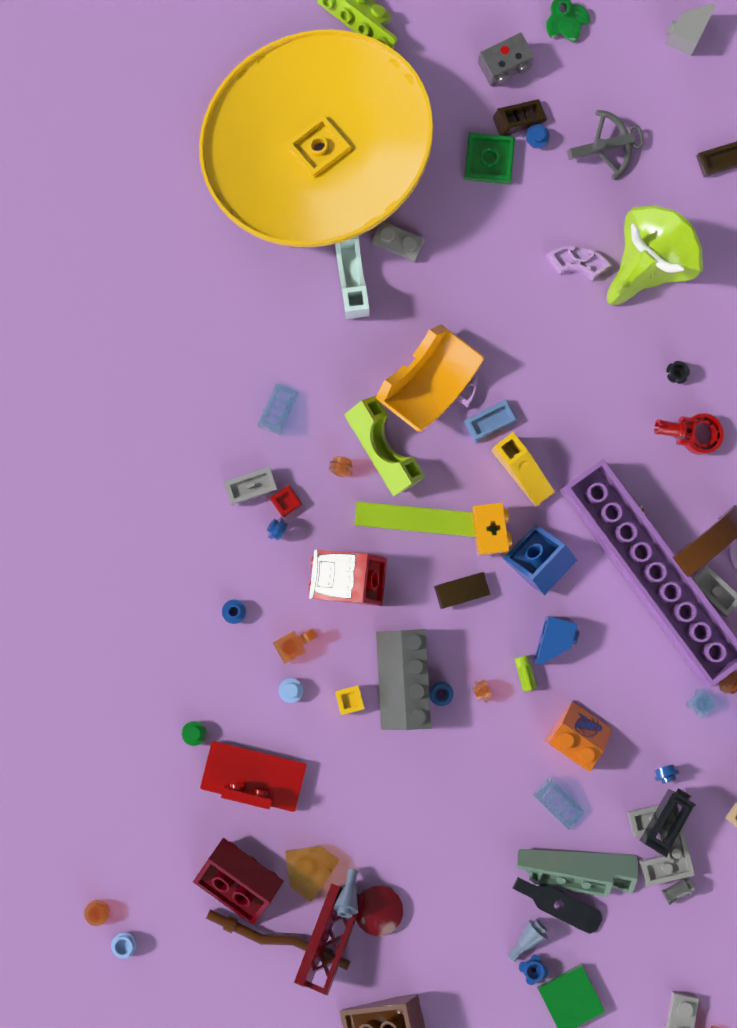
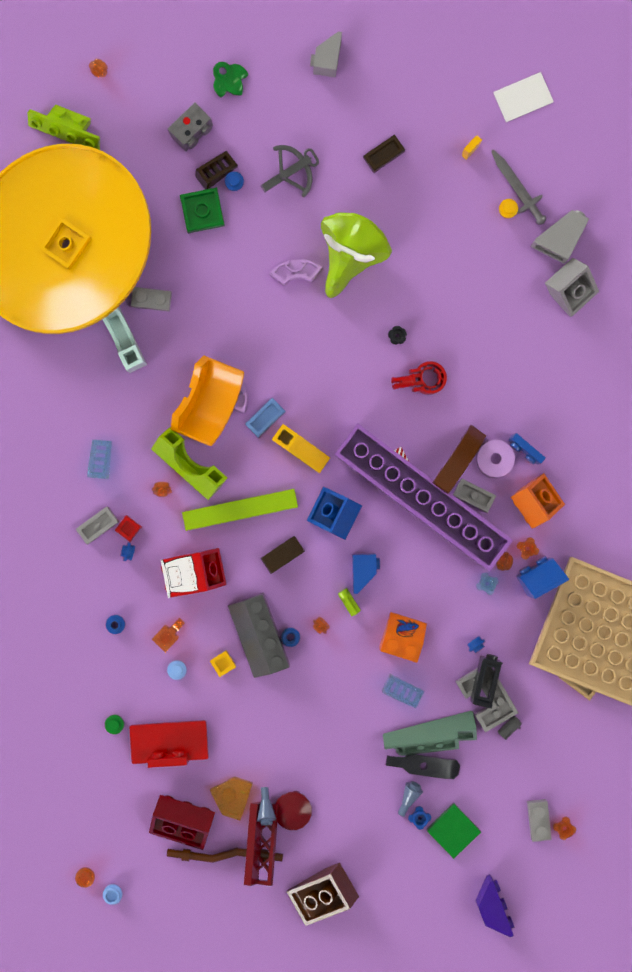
camera: 15 degrees left, 5 degrees up
light orange brick [471,502,512,556] -> none

